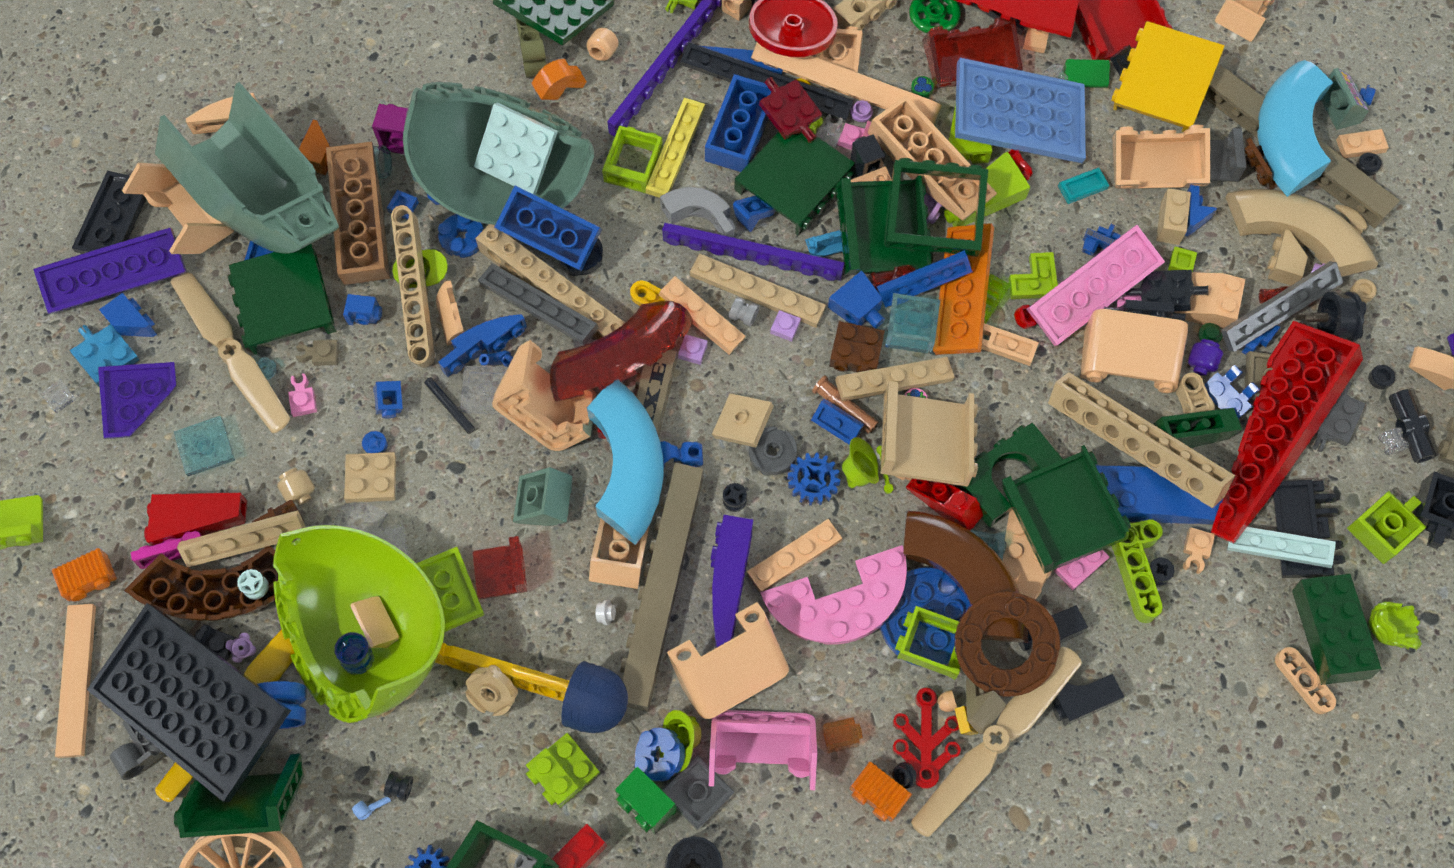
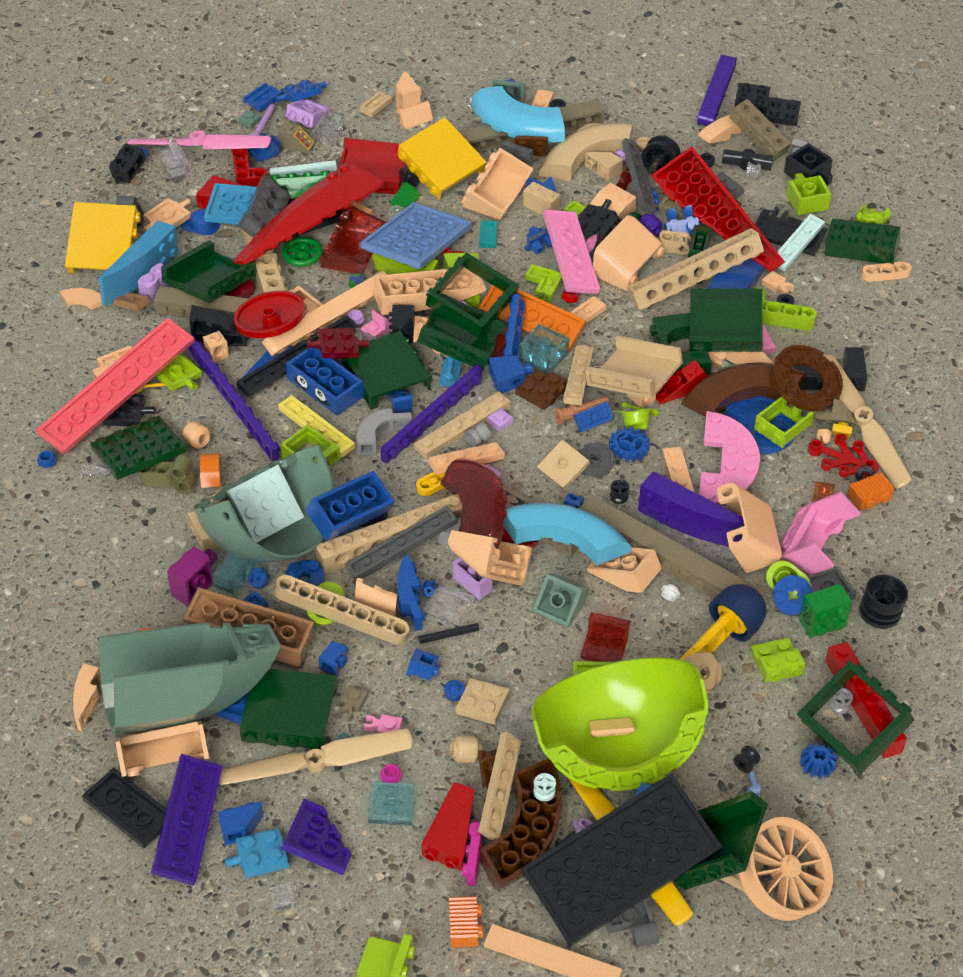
camera: 65 degrees left, 20 degrees down
wheel [335,632,374,675] -> none
none -> dark pink plate [380,764,402,785]

